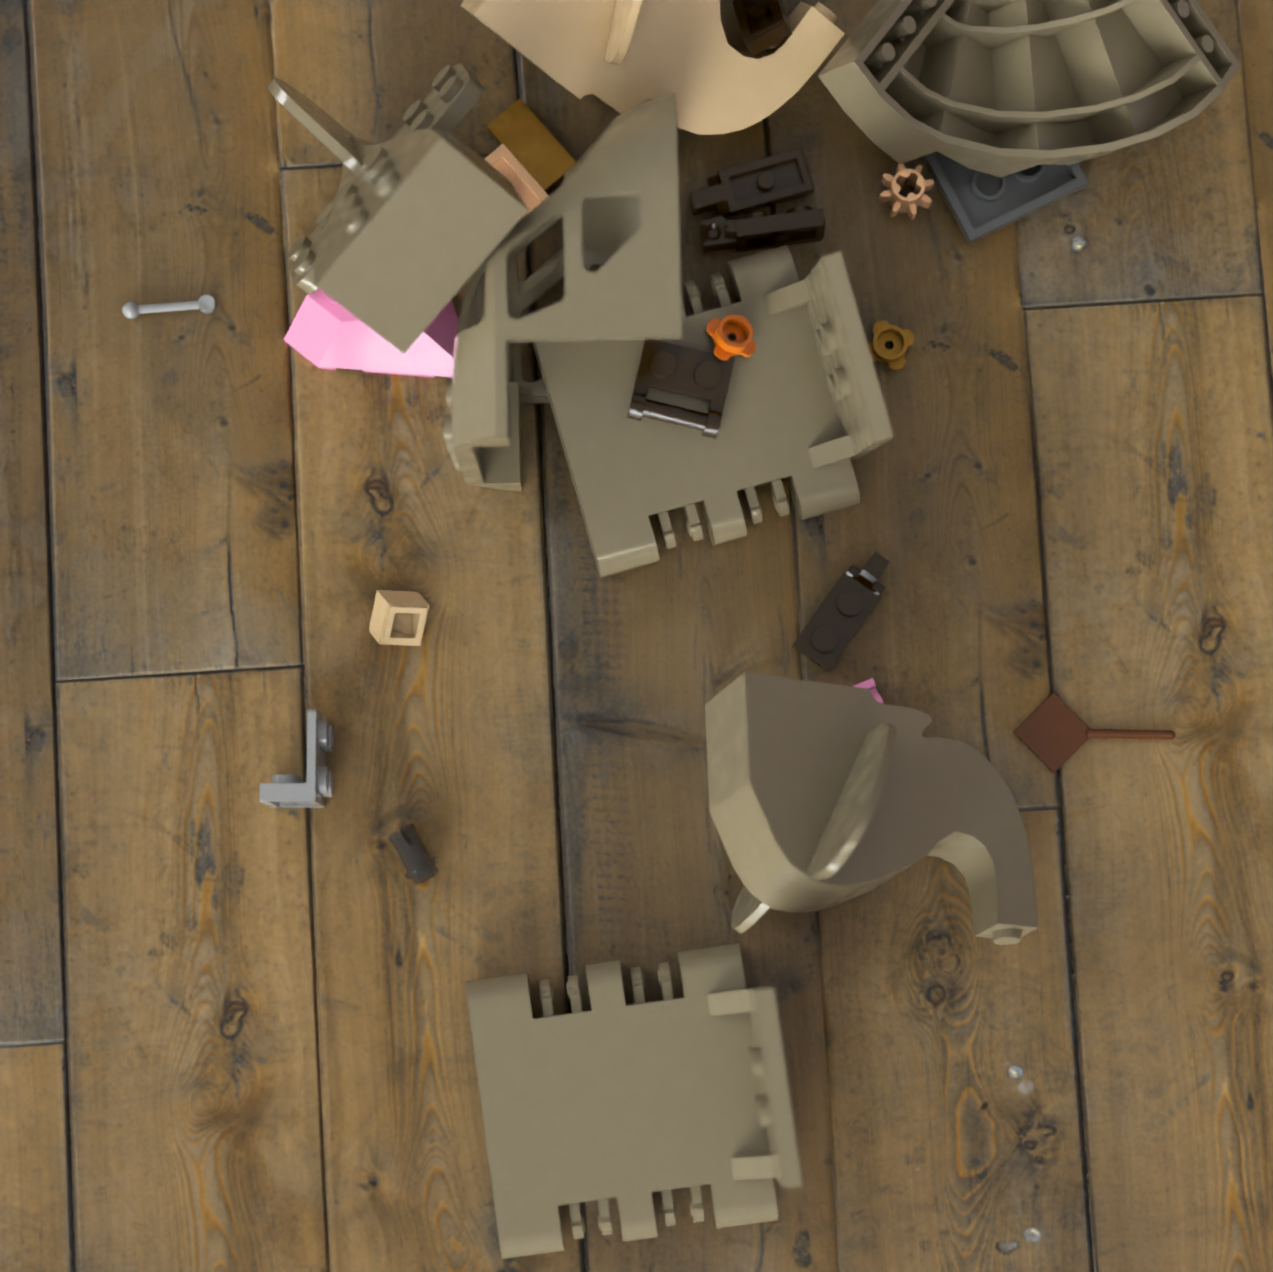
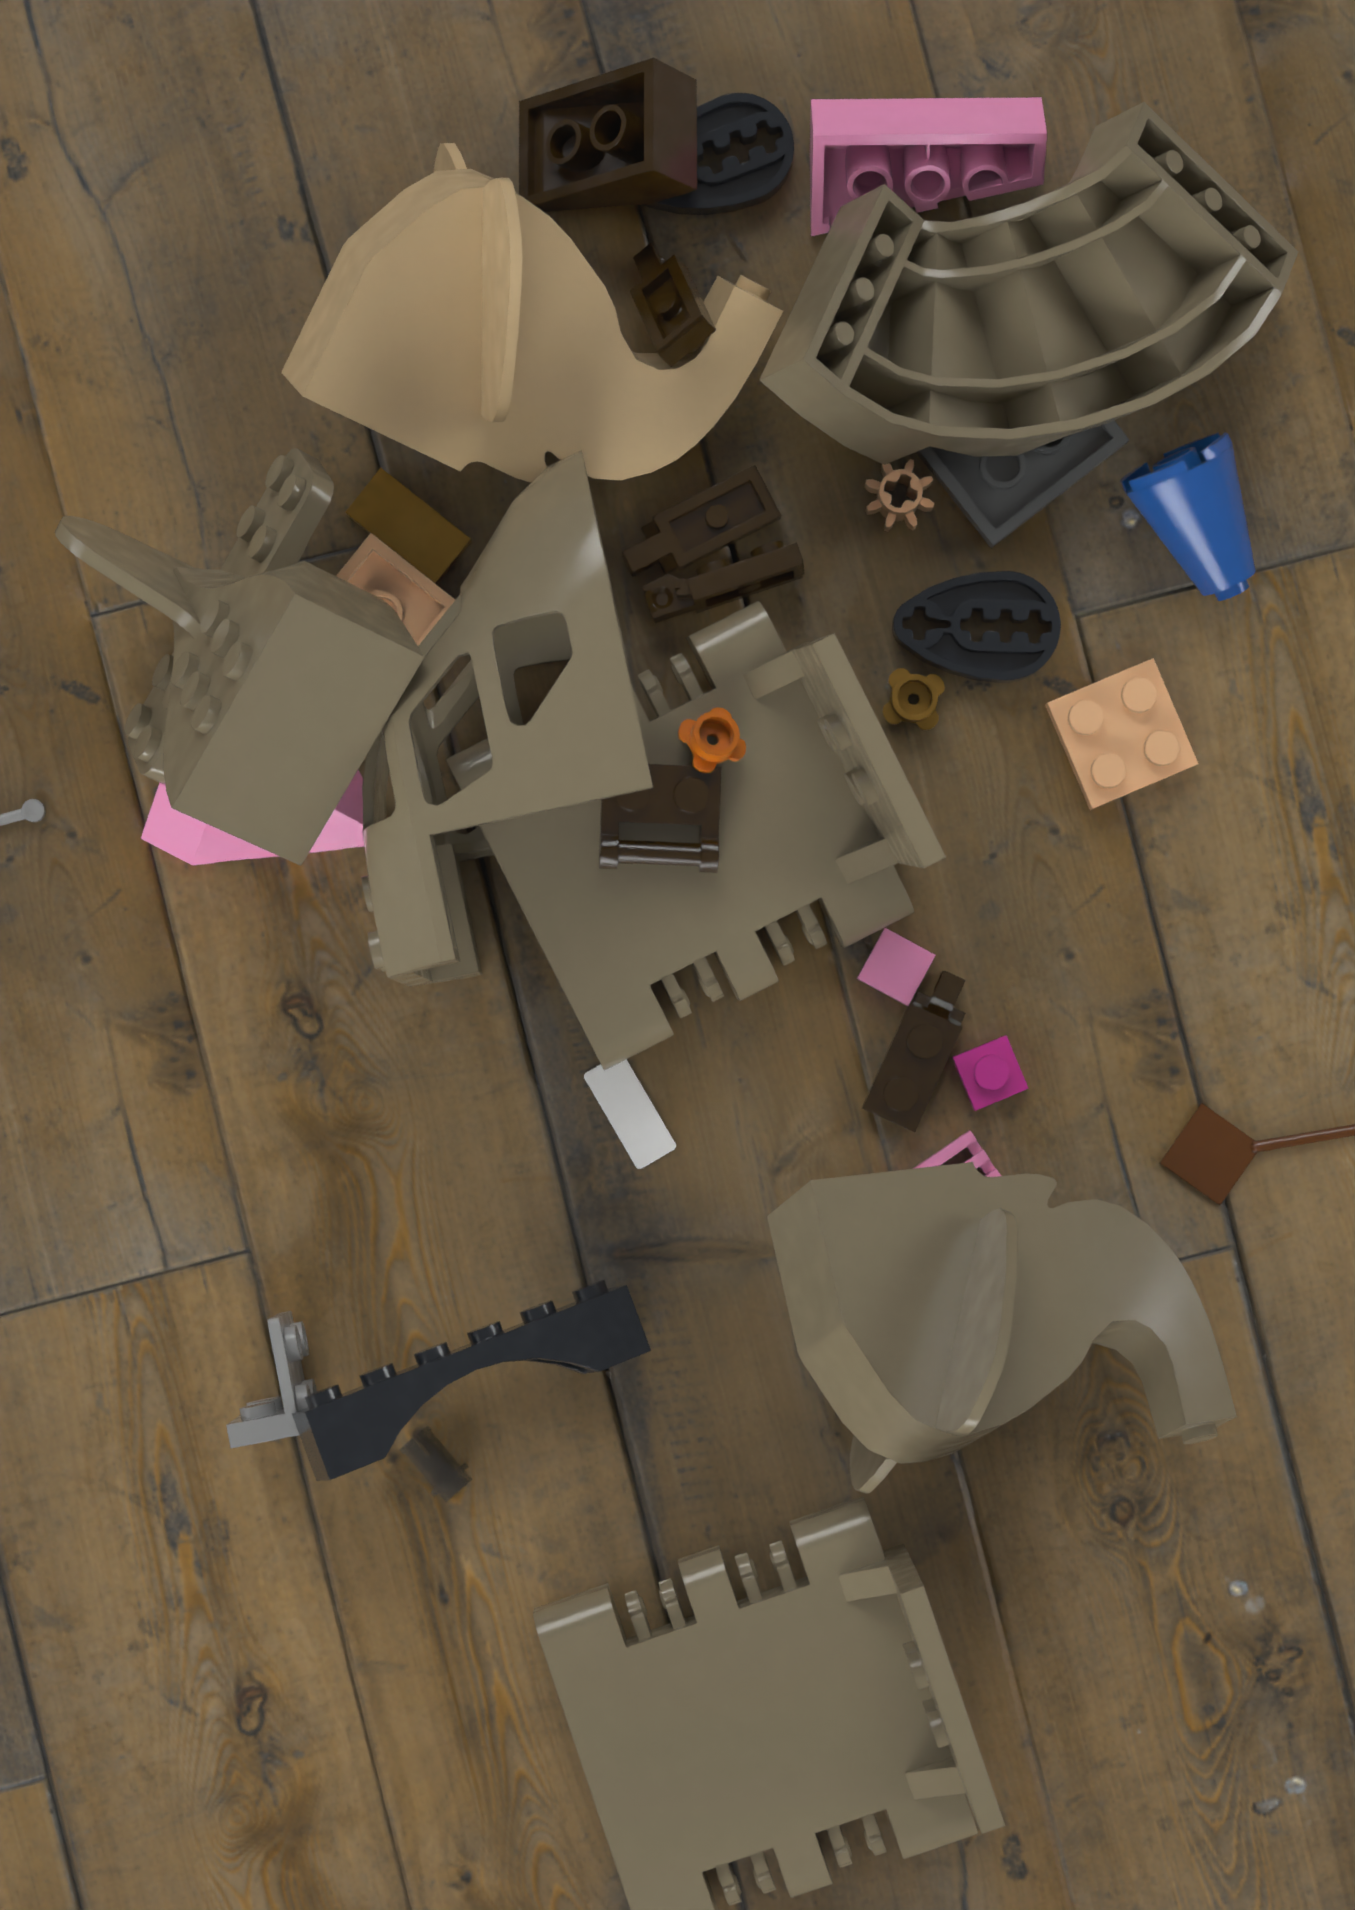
camera: 10 degrees left, 5 degrees up
tan slope [369,590,430,646] -> none
none -> black arch [292,1280,651,1481]
none -> white sticker [584,1059,676,1169]
none -> bright pink tile [857,928,936,1006]
none -> black piece [892,571,1061,683]
none -> dark pink plate [951,1035,1029,1111]
none -> light nougat plate [1045,658,1199,810]
none -> blue cone [1120,432,1256,601]

